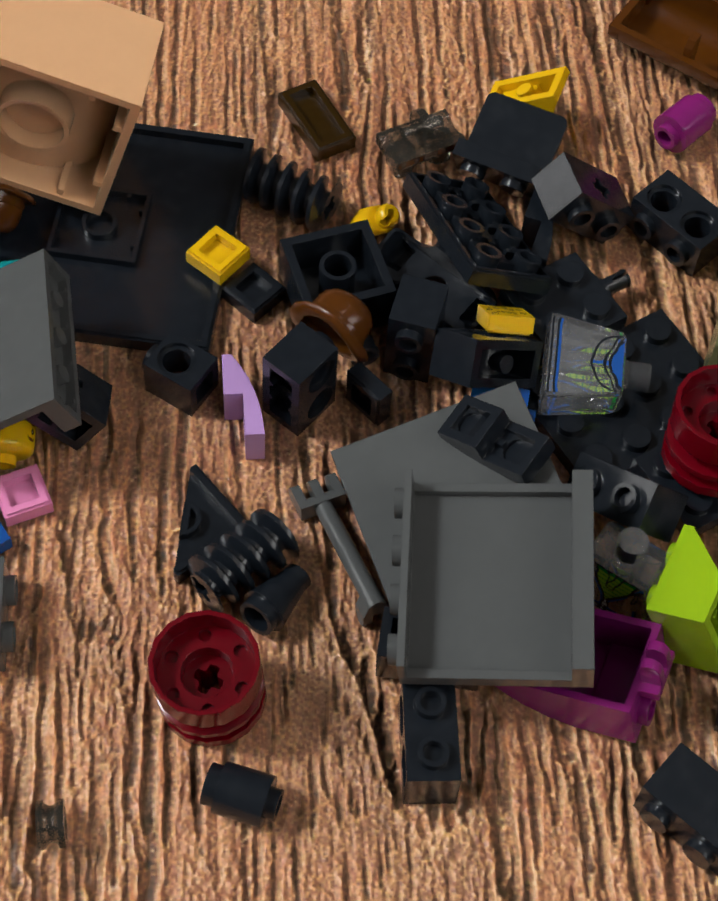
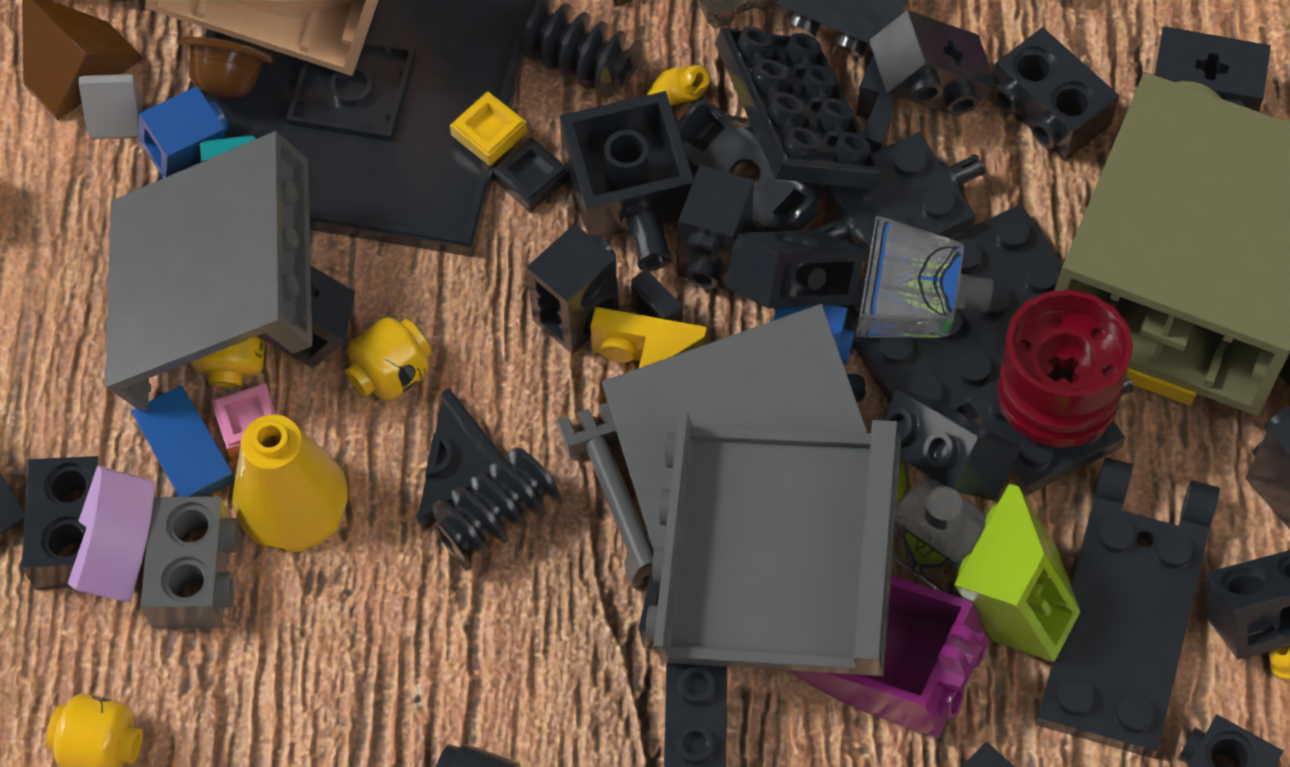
camera: 10 degrees right, 5 degrees up
black brick [142,332,219,417] -> none
dark red wheel [148,610,267,747] -> none
lavender slope [221,354,265,460] -> none
black cone [240,564,311,635] -> none
reddish brown hat [289,288,372,364] -> none
black slope [437,394,556,483] -> none
yellow tile [476,304,535,336] -> none
none -> yellow cone [232,414,349,552]
none -> yellow head [345,317,432,401]
none -> yellow slope [590,307,707,368]

